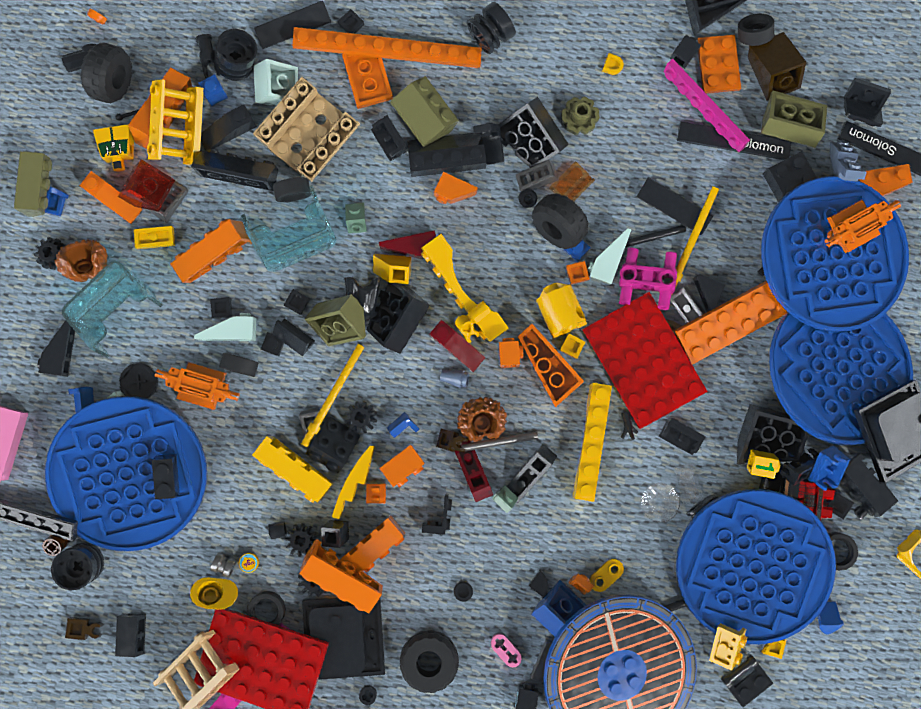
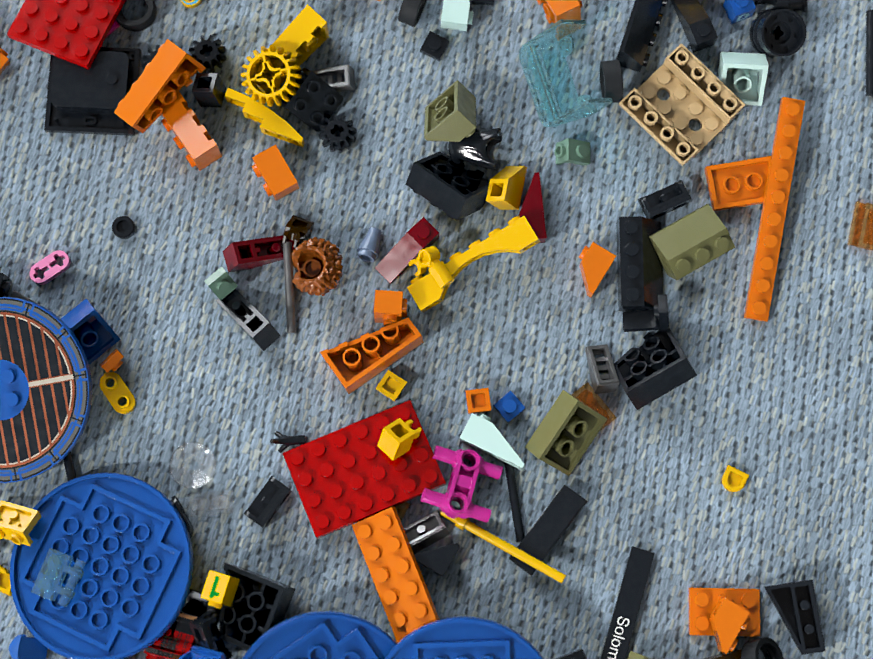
camera: 95 degrees right, 5 degrees down
black slope [254,1,331,49] -> none
black hose [268,521,287,539] -> none
black panel [272,318,315,357] -> none
black plate [283,289,310,315] -> none
yellow bar [301,344,364,447] -> none
black plate [338,9,365,34] -> none
black bush [359,685,377,705] -> none
orange tile [366,484,386,504] -> none
blue tile [387,412,420,438] -> none
black tyre [400,630,459,693] -> none
black bracket [422,494,452,535] -> none
black wheel [467,2,516,54] -> none
black plate [518,189,538,208] -> none
black tile [528,570,548,598] -> none
black tyre [532,193,589,249] -> none
yellow cylinder [536,282,587,338] -> none
olive plant [561,96,600,135] -> none
yellow arch [572,383,612,502] -> none
dark pink plate [663,59,750,152] -> none
black brick [670,35,701,69] -> none
none -> clear light blue plate [31,548,86,607]
none -> yellow gear [241,45,302,107]
none -> yellow brick [377,418,422,461]
none -> olive slope [525,390,607,476]
none -> orange slope [709,597,750,654]

